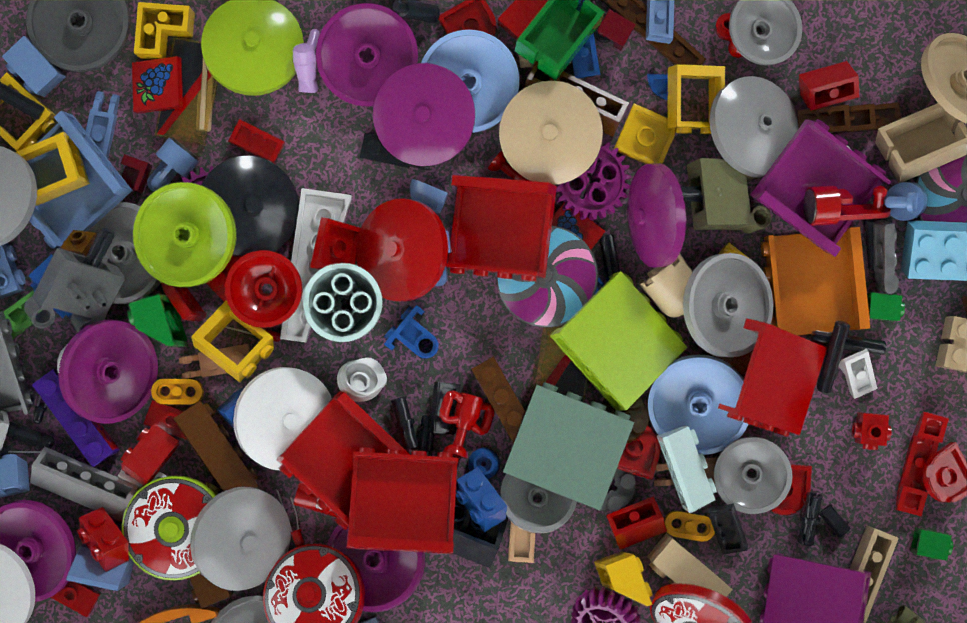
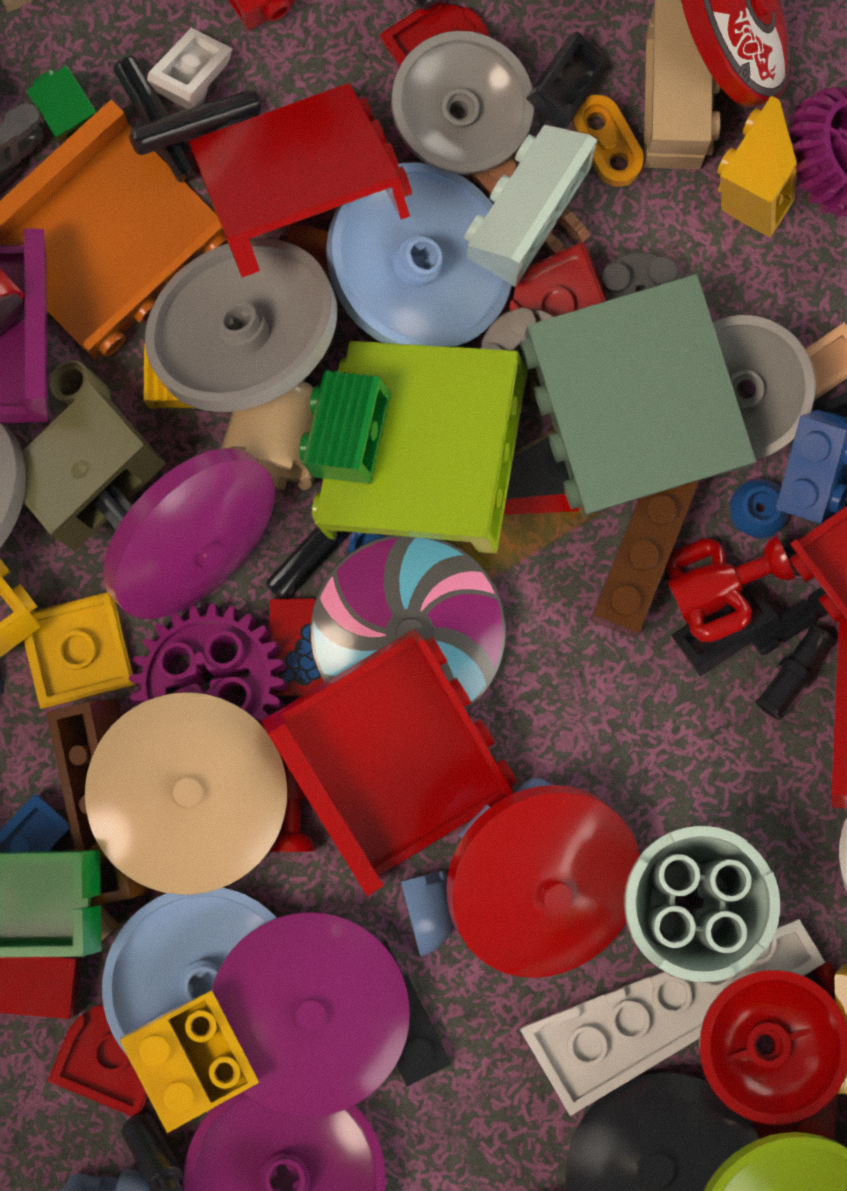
camera: 130 degrees left, 5 degrees down
red tile [310,217,361,270] -> none
white hat [337,358,387,402] -> none
blue pin [384,305,439,359] -> none
red brick [606,496,667,550] -> none
none -> yellow slope [120,990,259,1133]
none -> green brick [299,370,391,484]

